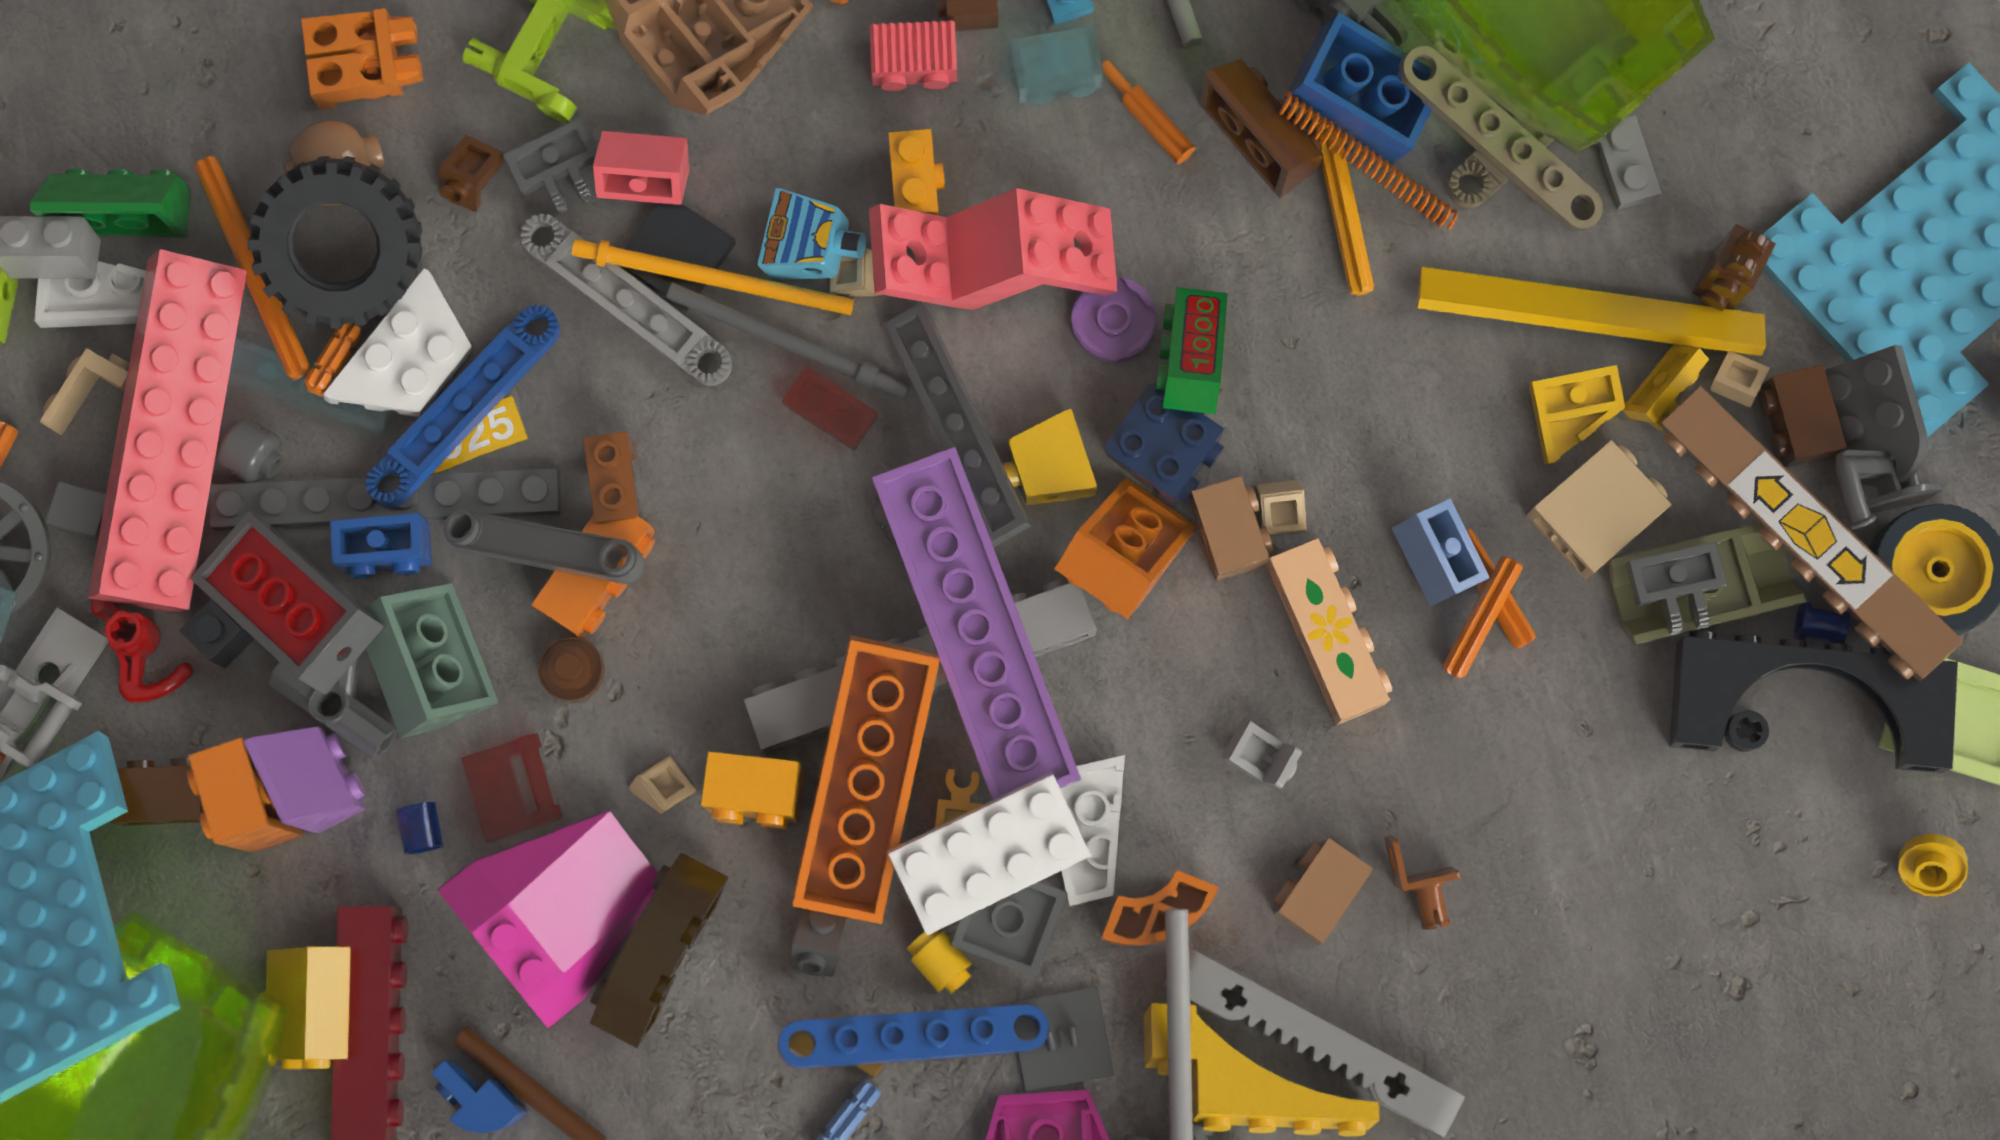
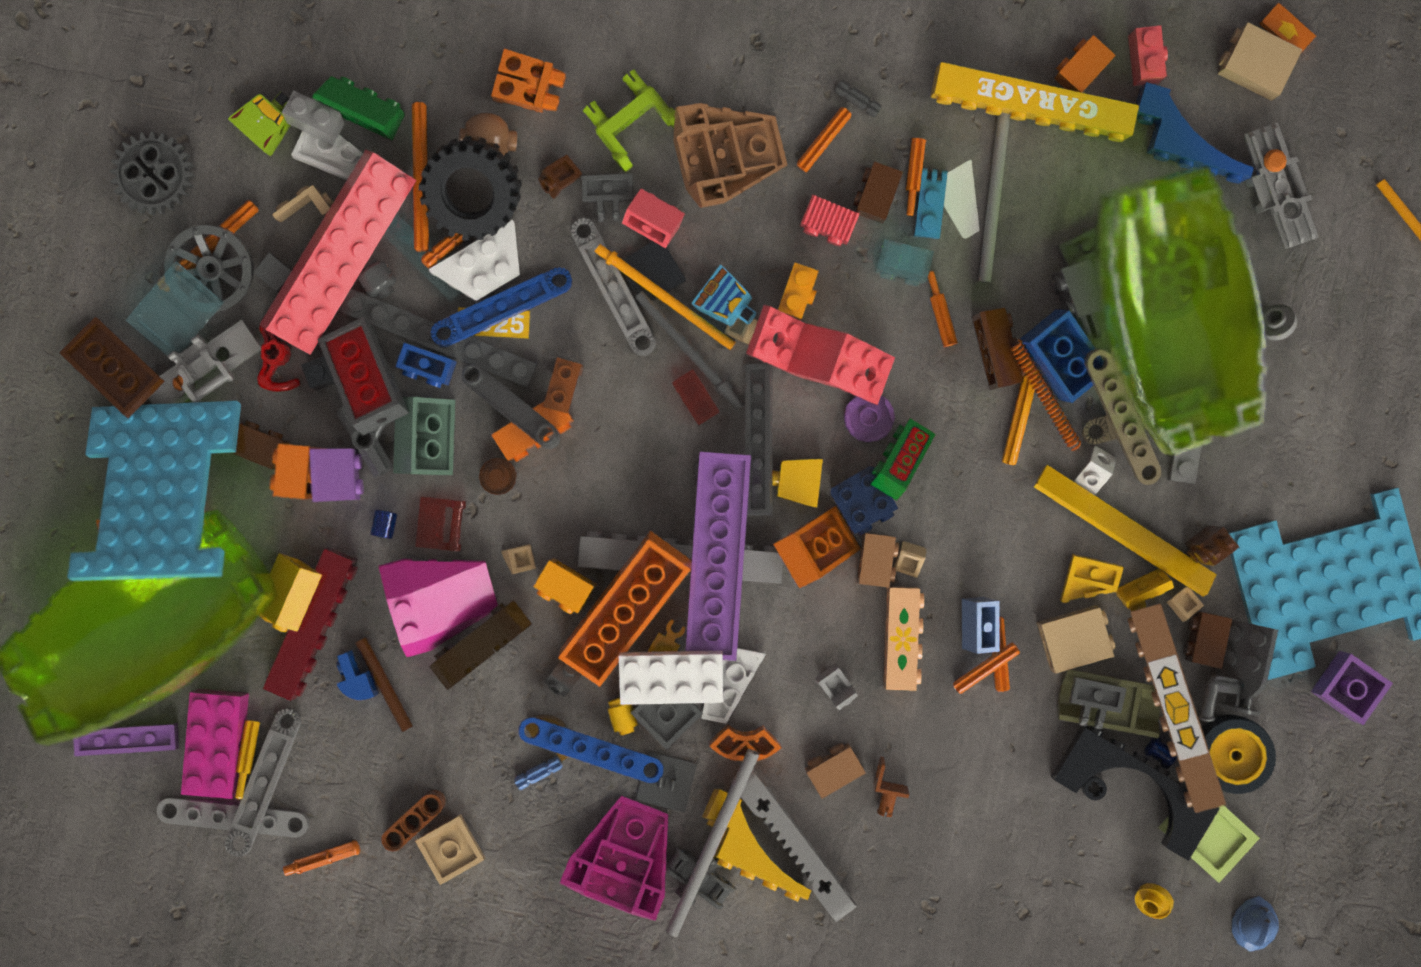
camera: 20 degrees right, 10 degrees up
none -> white bracket [1074,446,1116,495]

